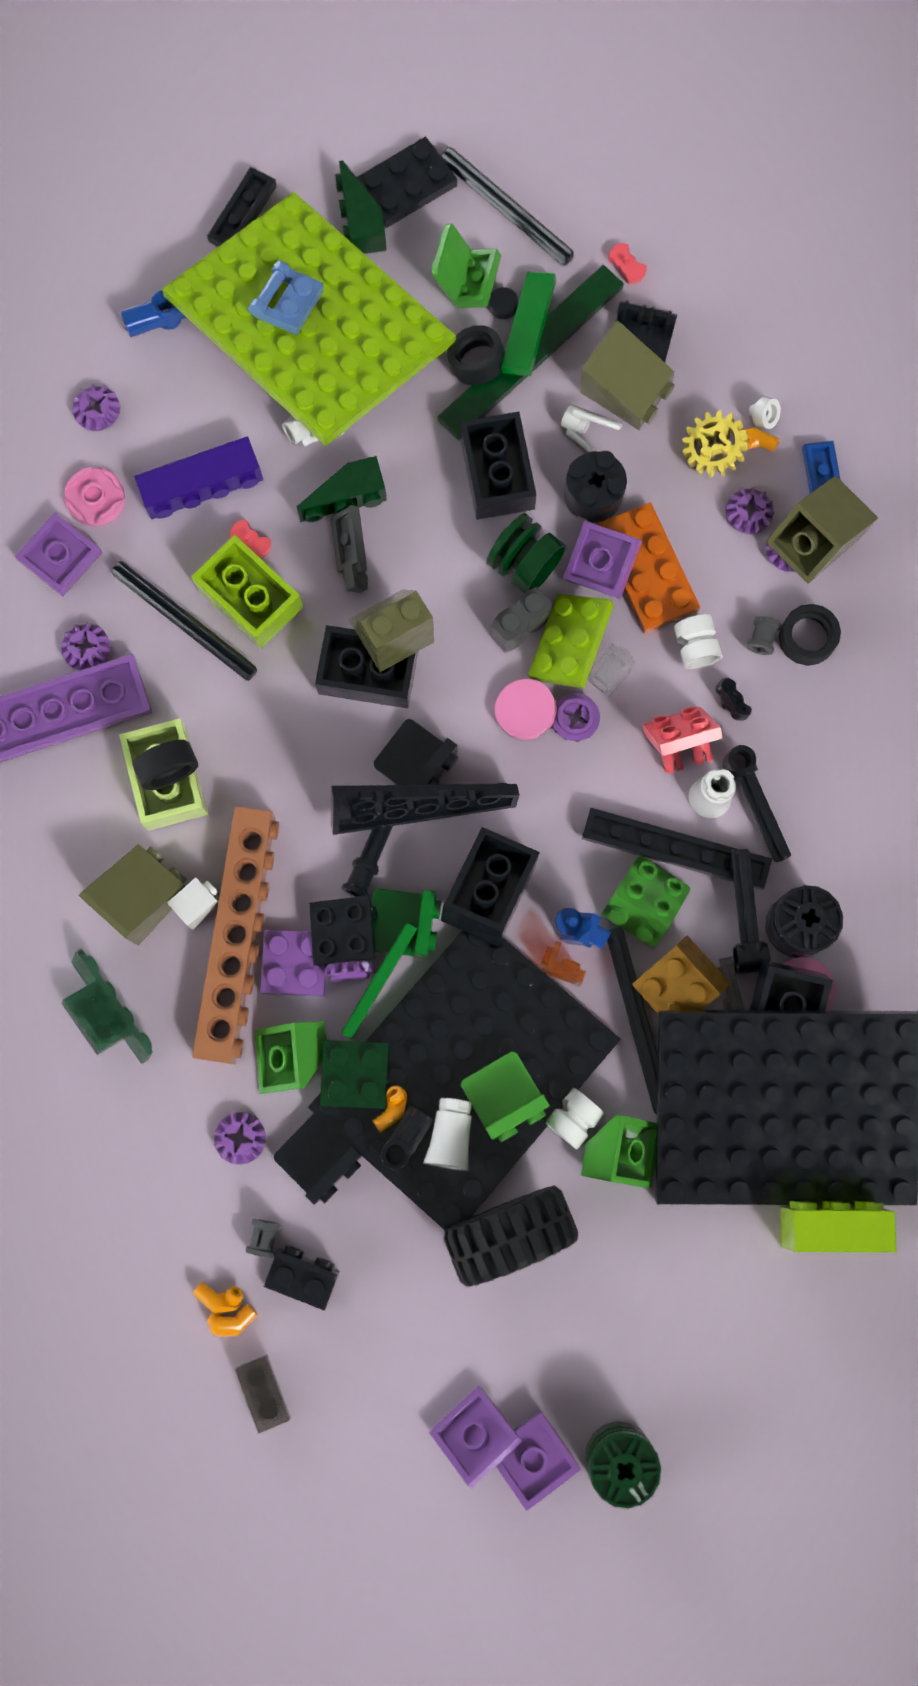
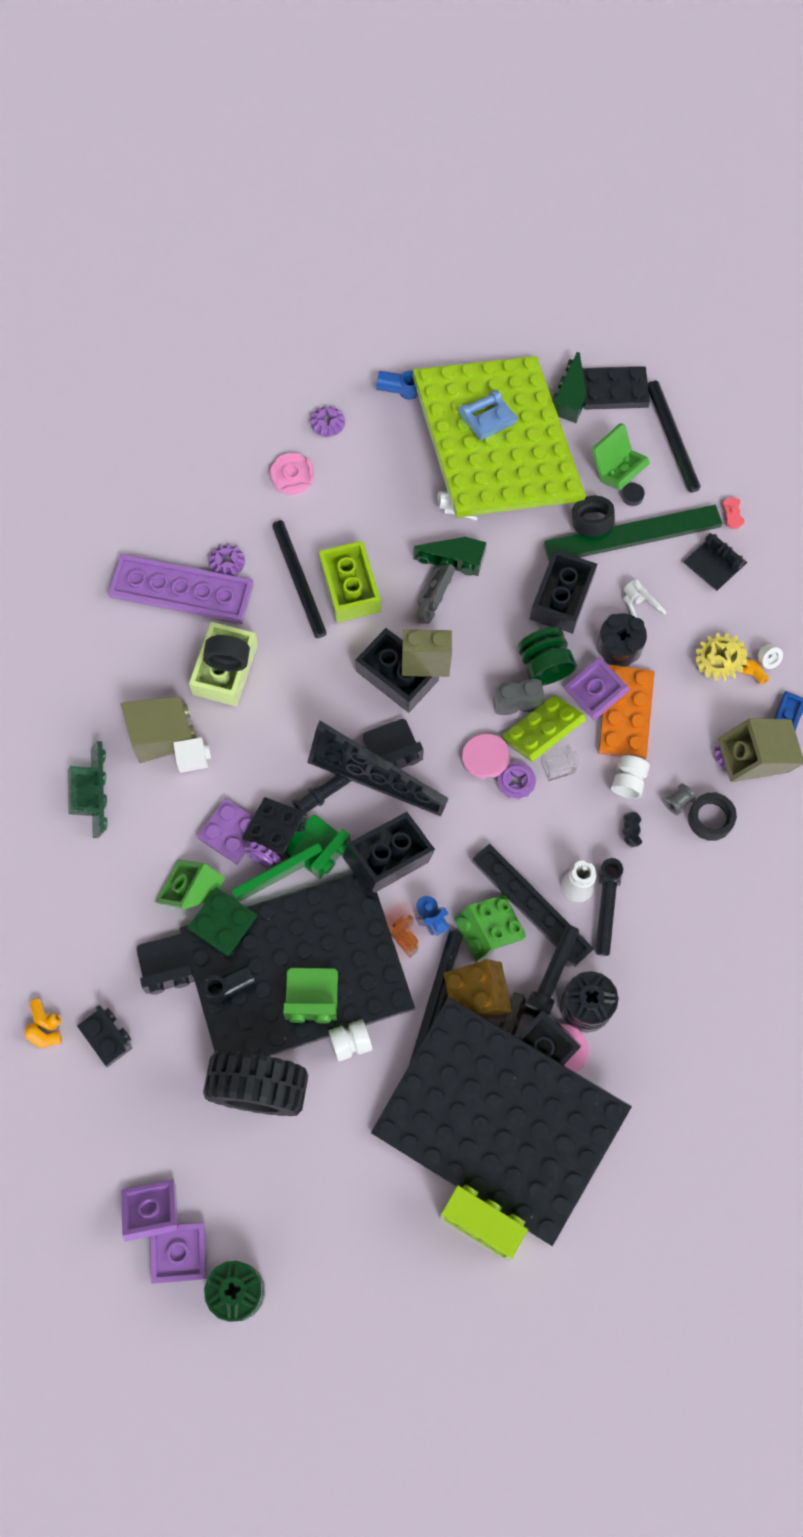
camera: 30 degrees right, 10 degrees down
medium lavender plate [15,513,103,597] -> none
dark purple brick [134,436,263,520] -> none
nougat brick [192,807,279,1065] -> none
black plate [207,167,277,247] -> none
medium lavender gear [214,1112,266,1165] -> none
coral piece [230,520,271,558] -> none
clear smoke plate [235,1354,291,1434] -> none
dark grey bush [245,1218,281,1258] -> none
light orange arm [372,1085,408,1134] -> none
white plant [423,1098,472,1171] -> none
green tile [501,272,557,376] -> none
olive slope [581,320,675,430] -> none
bright green slope [581,1115,657,1188] -> none
coral plate [643,707,722,773] -> none
medium lavender gear [726,487,774,534] -> none

